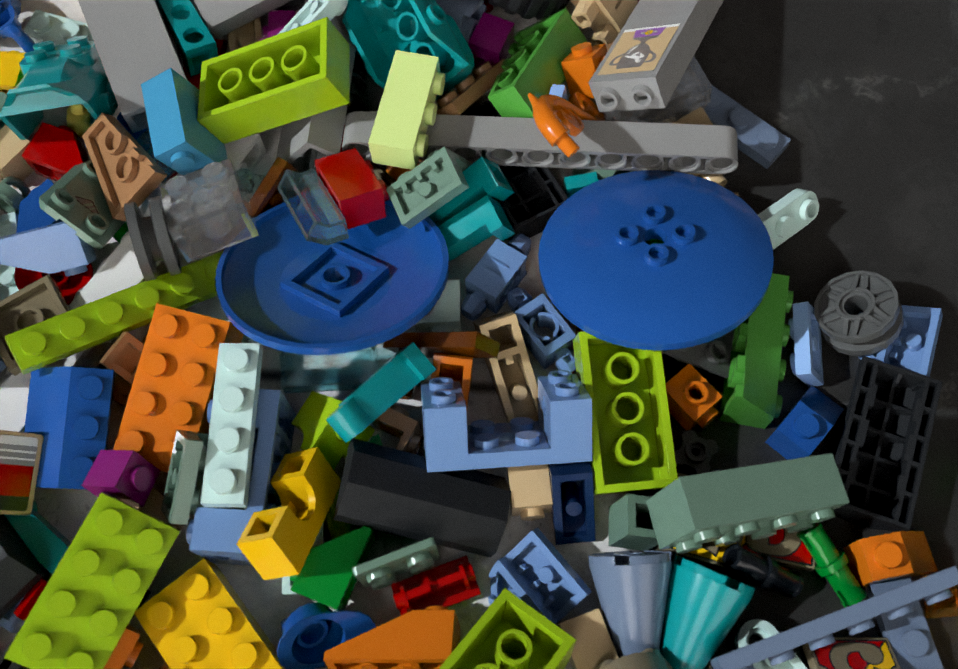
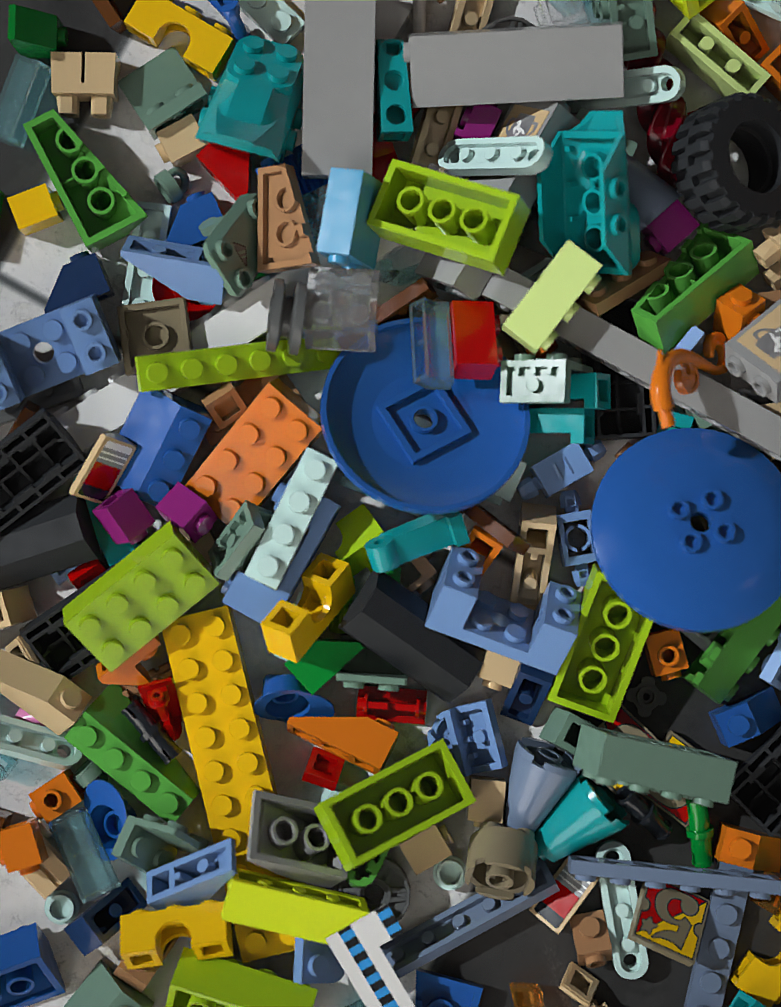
camera: 30 degrees right, 20 degrees up
none -> magenta brick [92,488,156,545]

